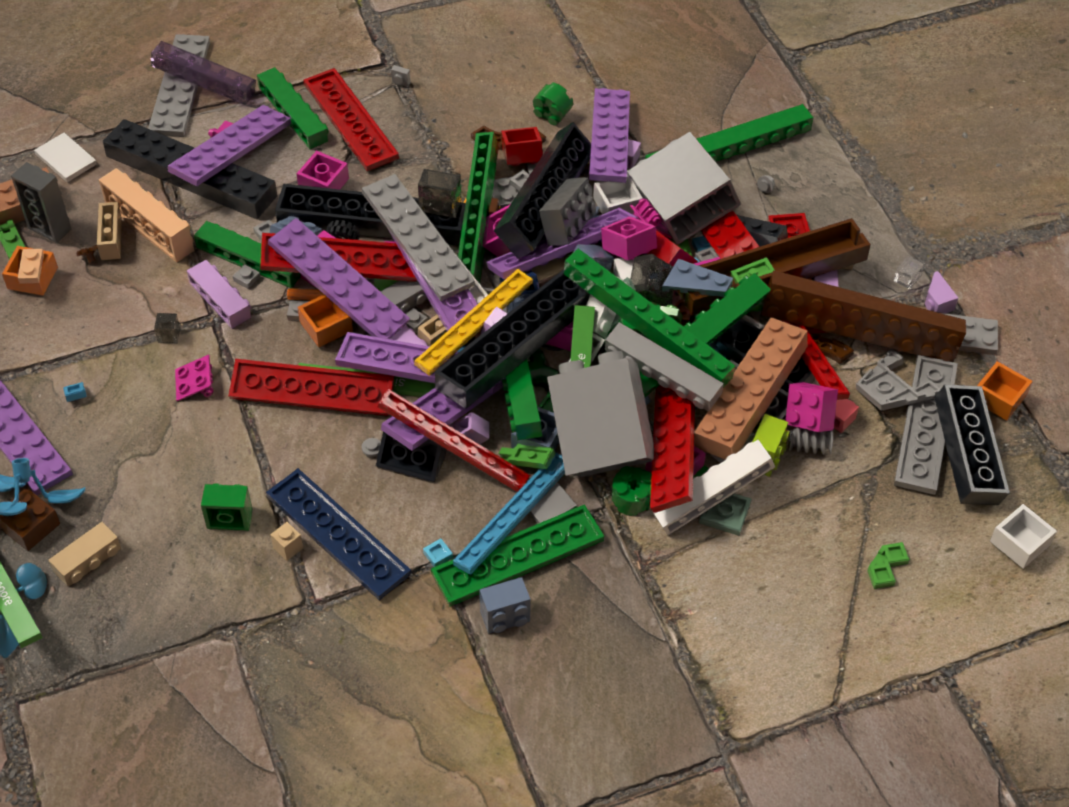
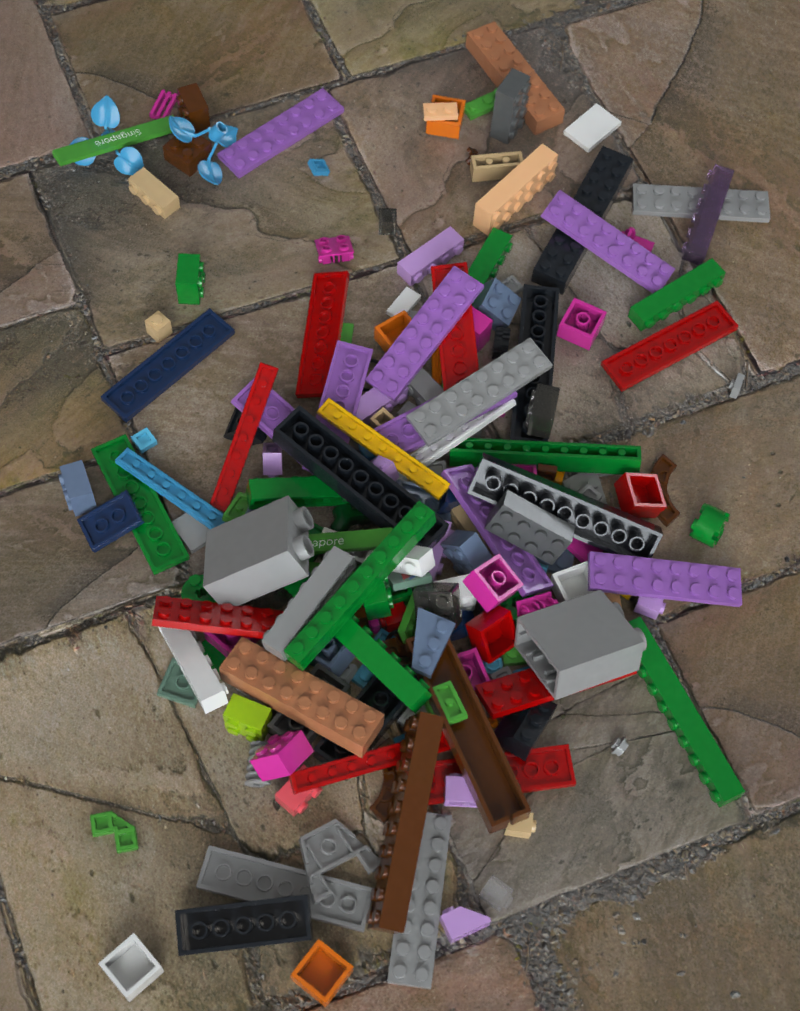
camera: 85 degrees right, 10 degrees up
none -> dark blue tile [77,490,145,553]
none -> white tile [386,287,421,317]

